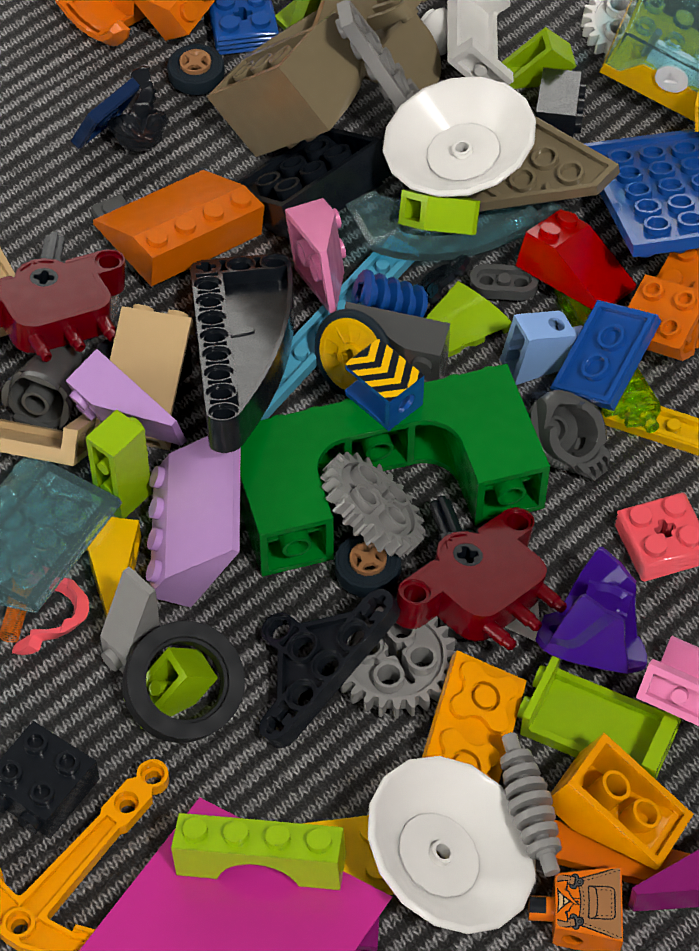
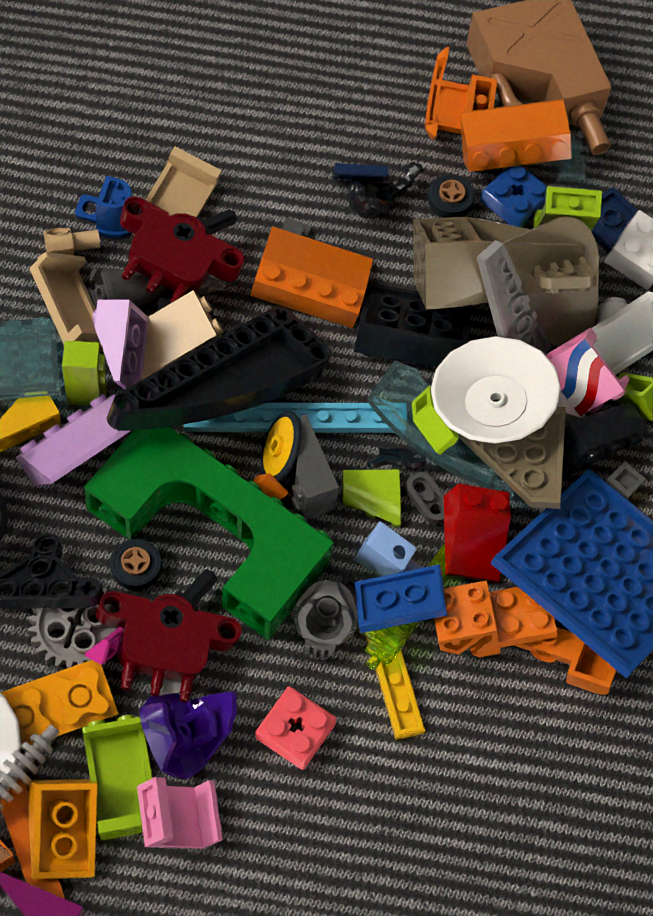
camera: 45 degrees right, 10 degrees up
bright pink slope [285,198,346,313] -> none
light grey gear [321,451,426,557] -> none
piece [345,339,424,431] -> none
blue piece [351,269,428,318] -> none
none -> dark pink slope [84,627,124,665]
none -> panel [546,328,629,416]
none -> dark grey plate [606,461,646,500]

